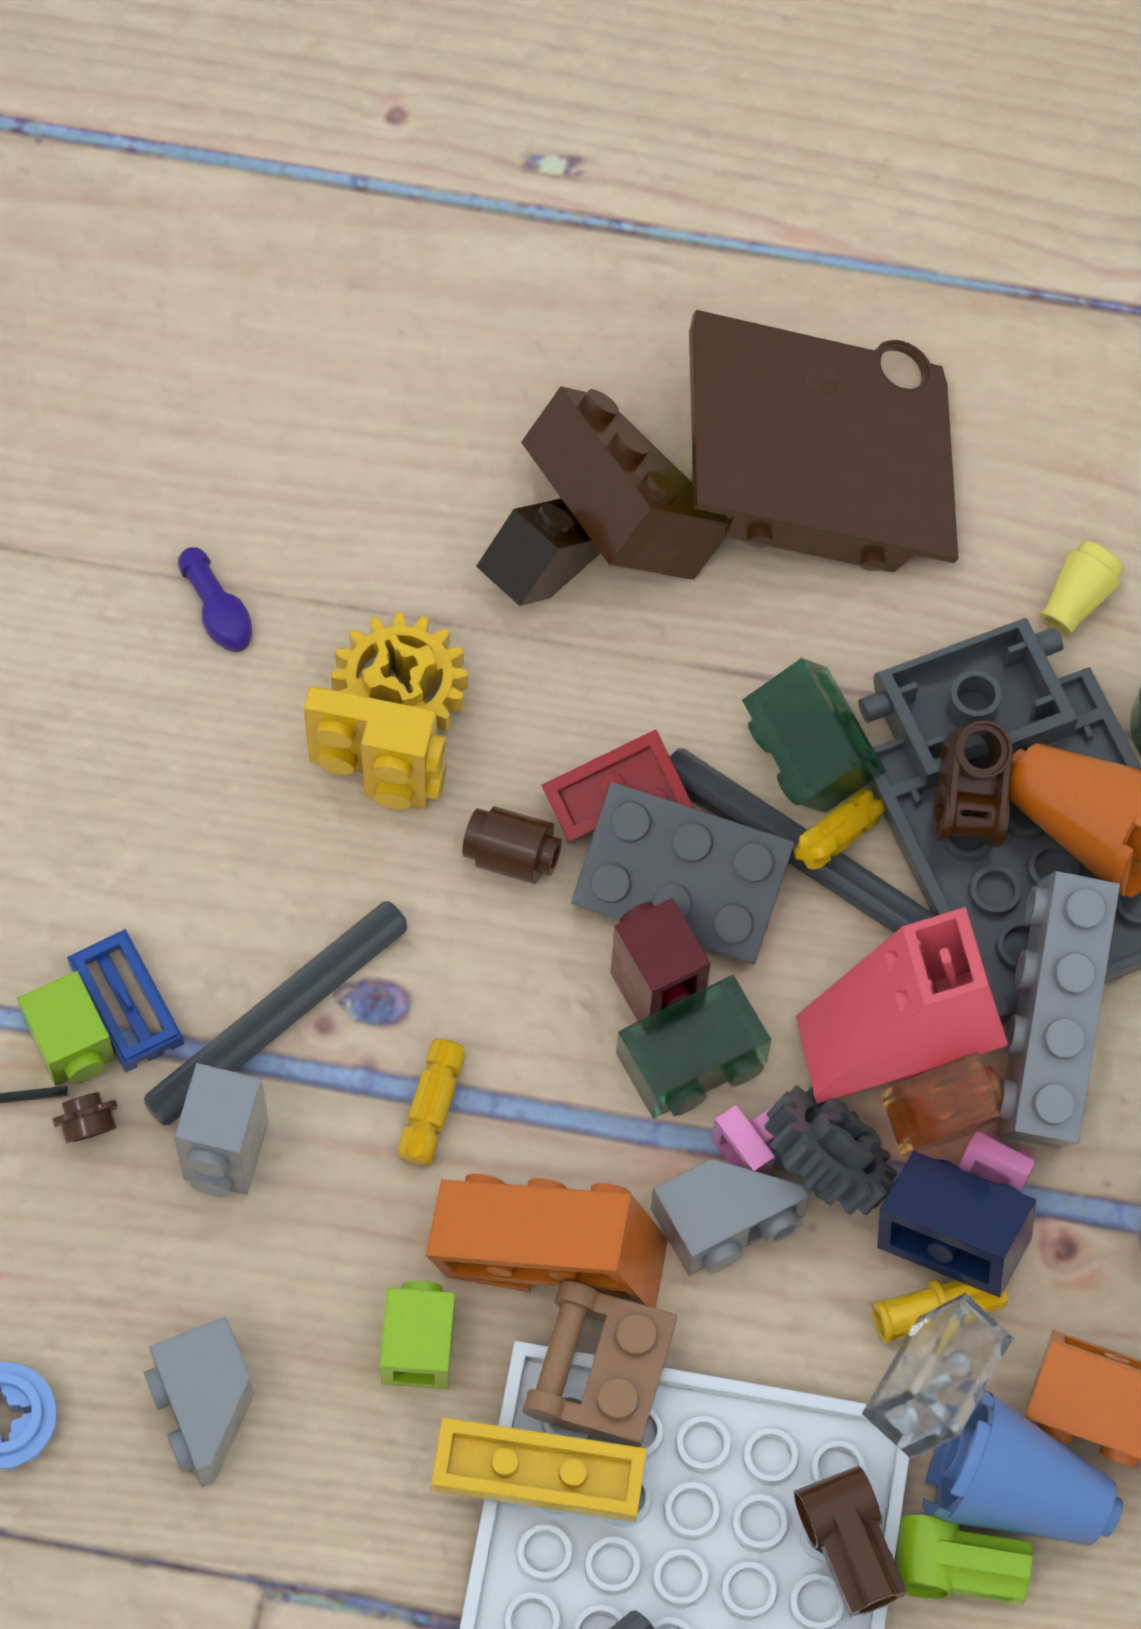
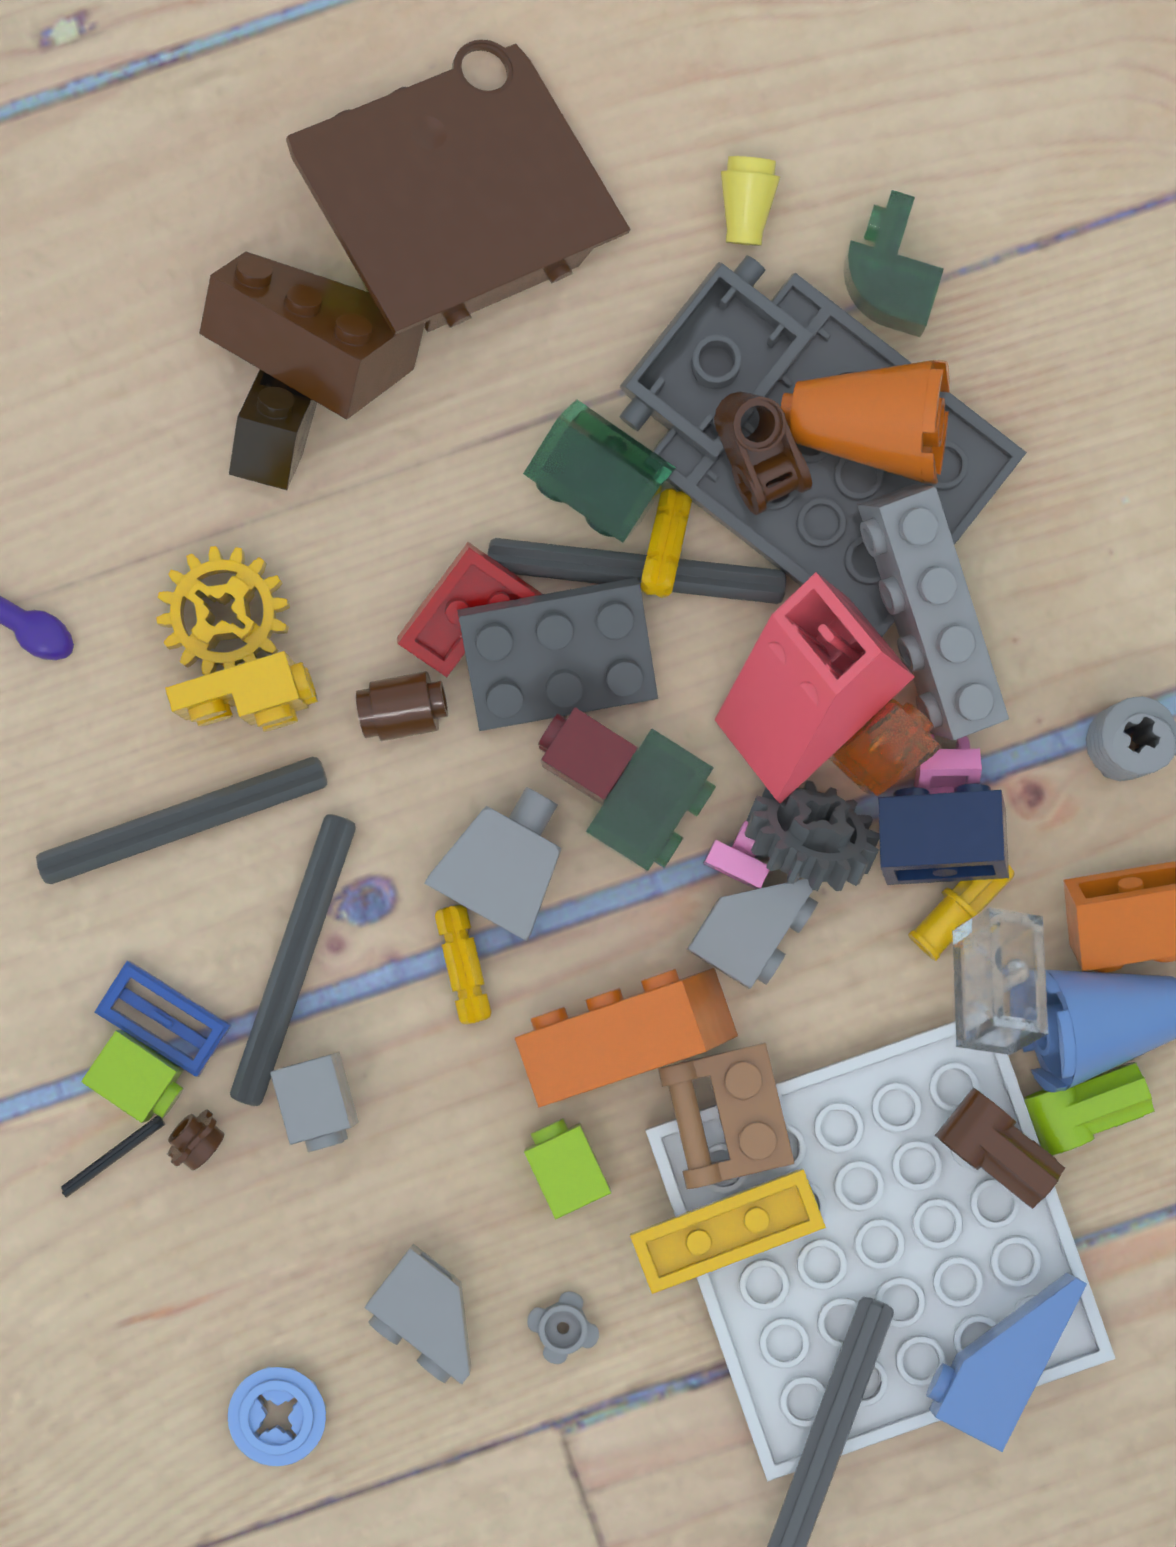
camera: 30 degrees left, 20 degrees up
none -> dark grey axle [36,757,327,884]
none -> light grey torso [424,787,561,941]
none -> light grey plate [527,1291,599,1364]

